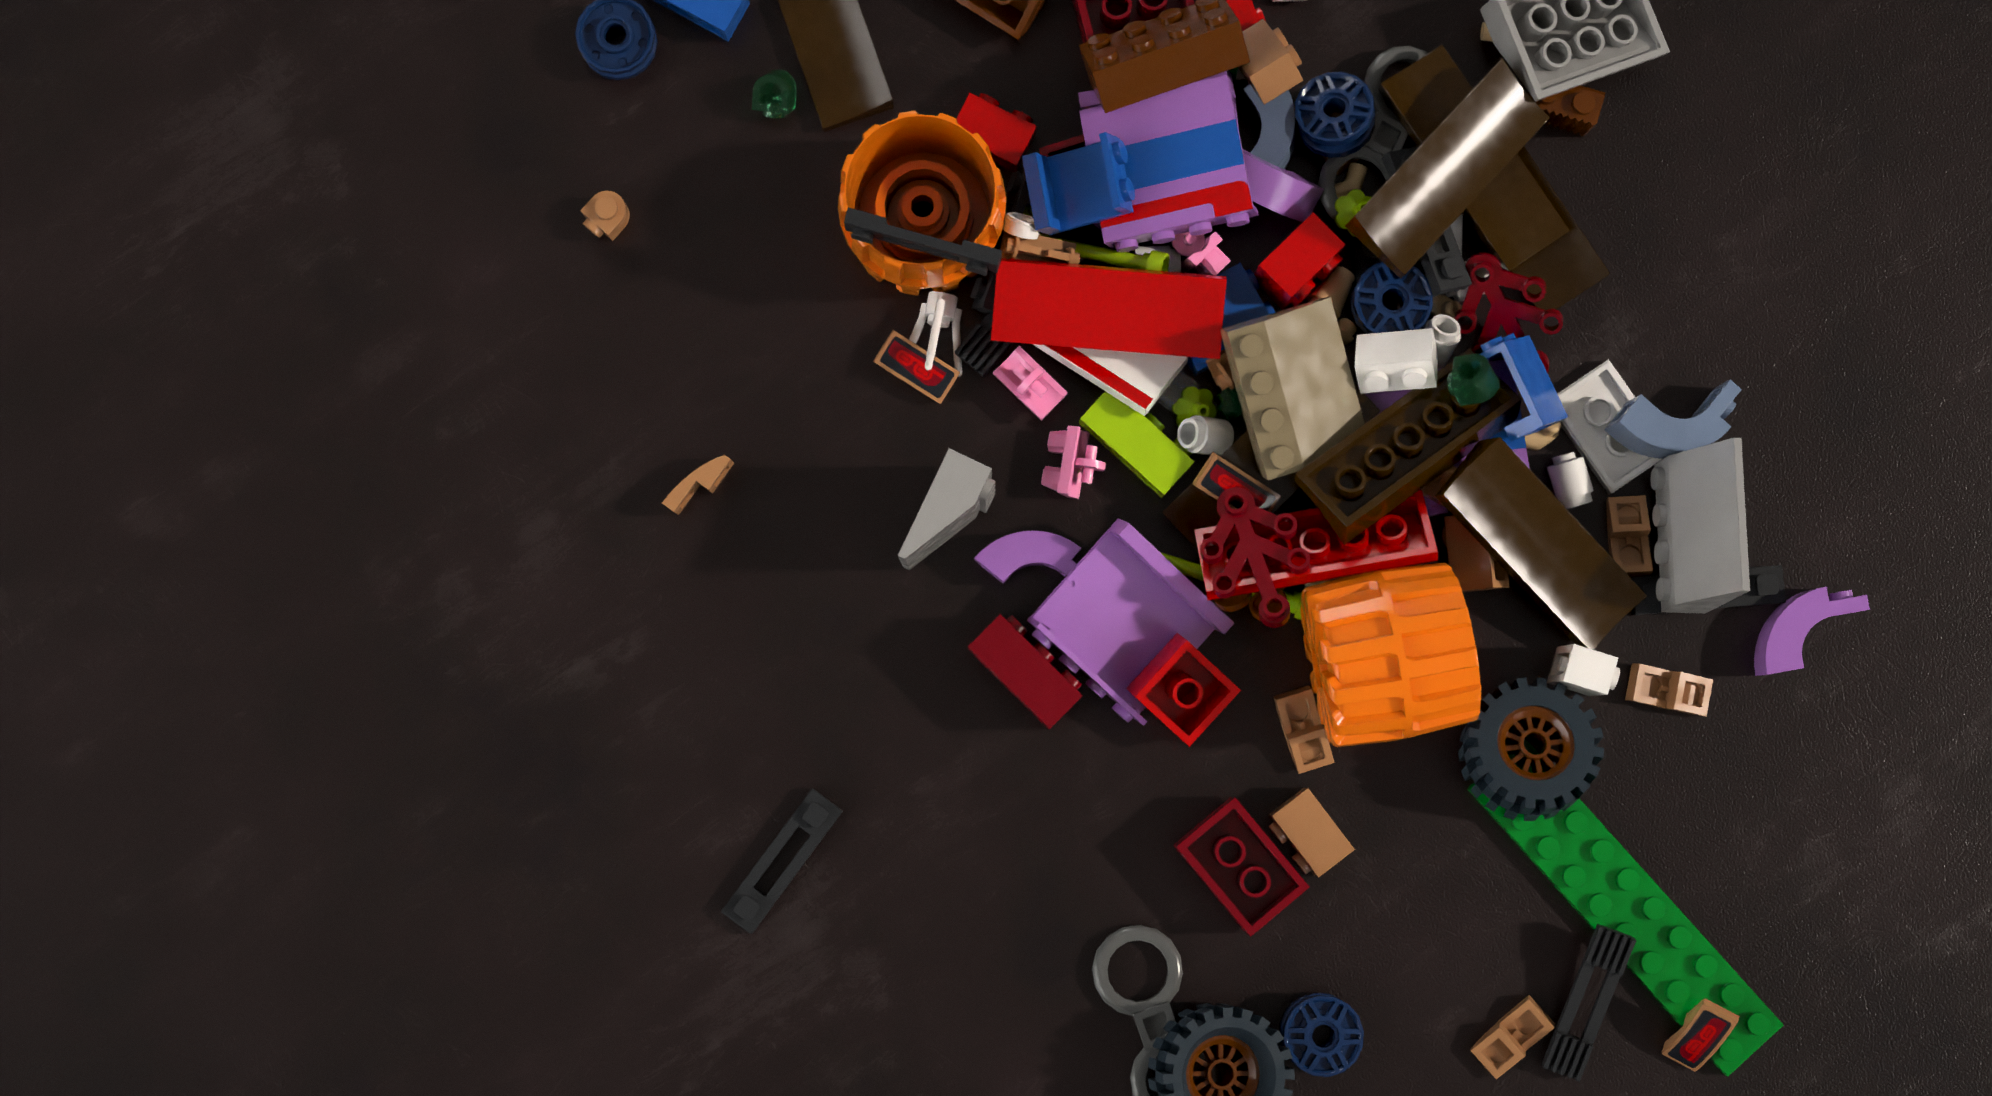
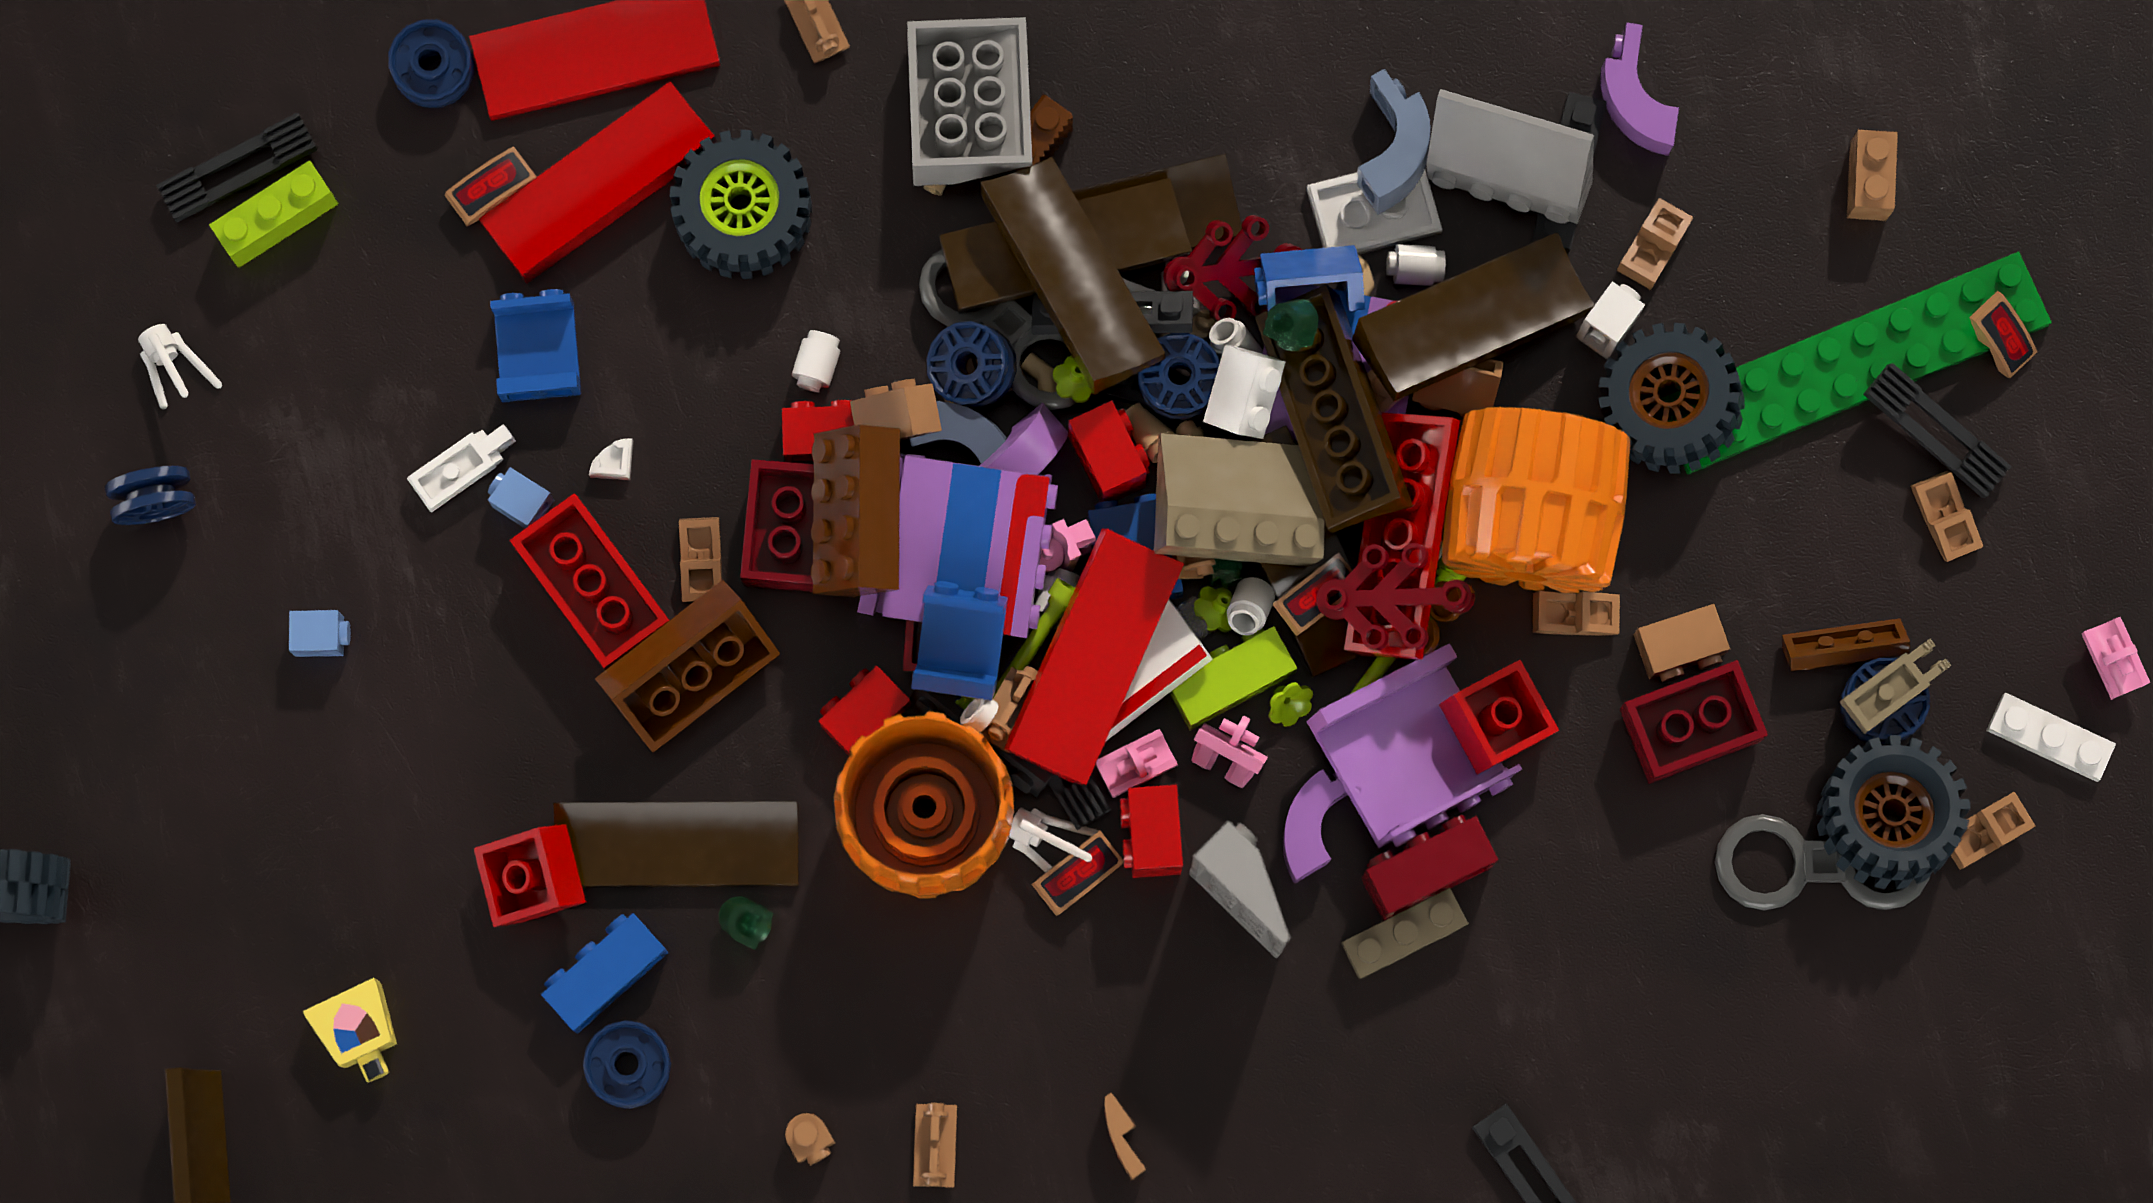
camera: 70 degrees left, 5 degrees down
black container [844,207,1002,276] -> none
medium nougat slope [1606,495,1653,577] -> none
none -> medium nougat hinge [913,1103,957,1187]
none -> red brick [1120,785,1183,878]
none -> lime plant [1268,682,1313,727]
none -> dark tan plate [1341,888,1468,980]
none -> reddish brown plate [1782,618,1910,671]
none -> dark tan hinge [1840,639,1951,734]
none -> medium nougat brick [1847,130,1898,221]

